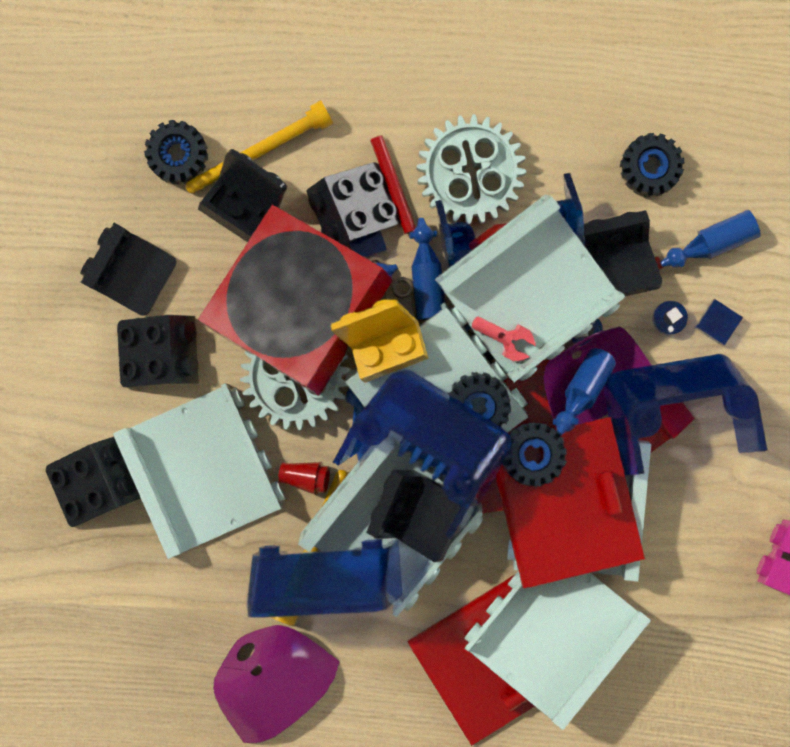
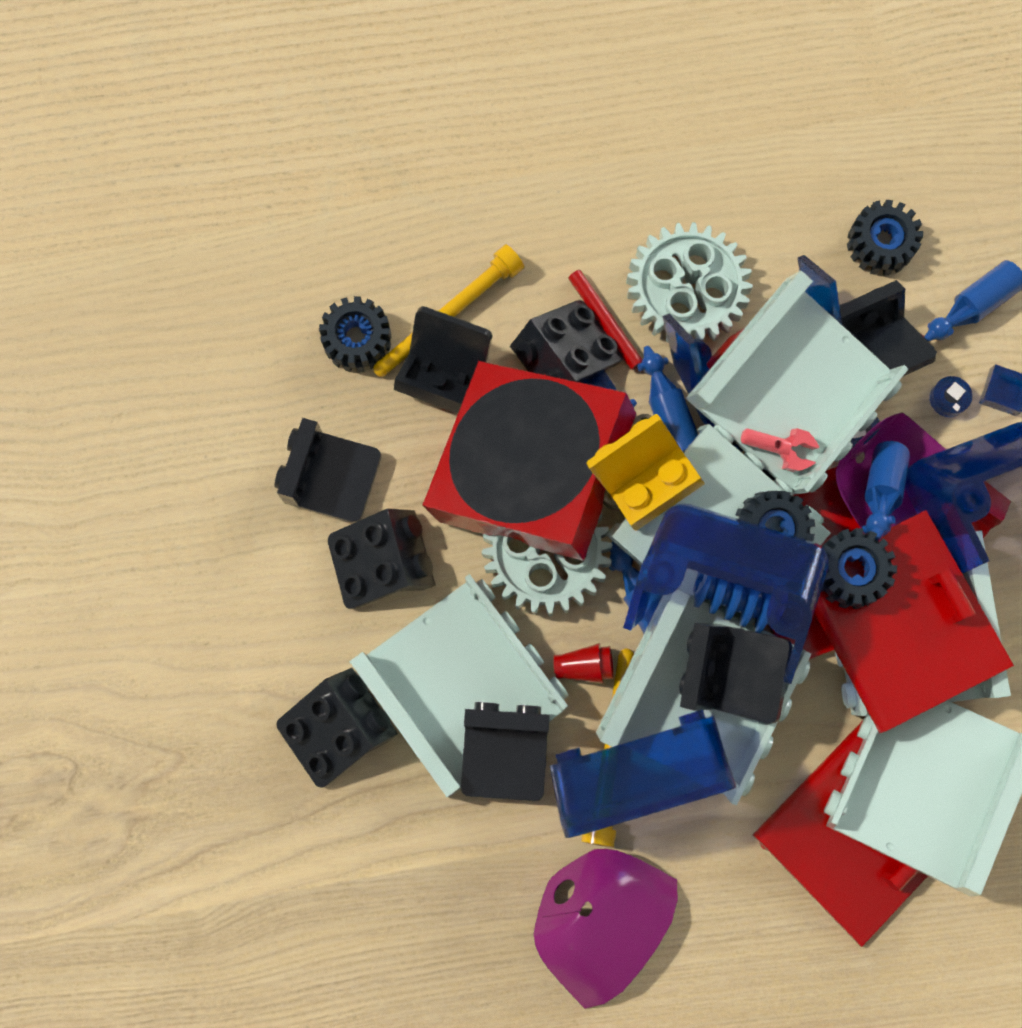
camera: 15 degrees left, 10 degrees down
none -> black bracket [461,702,550,801]

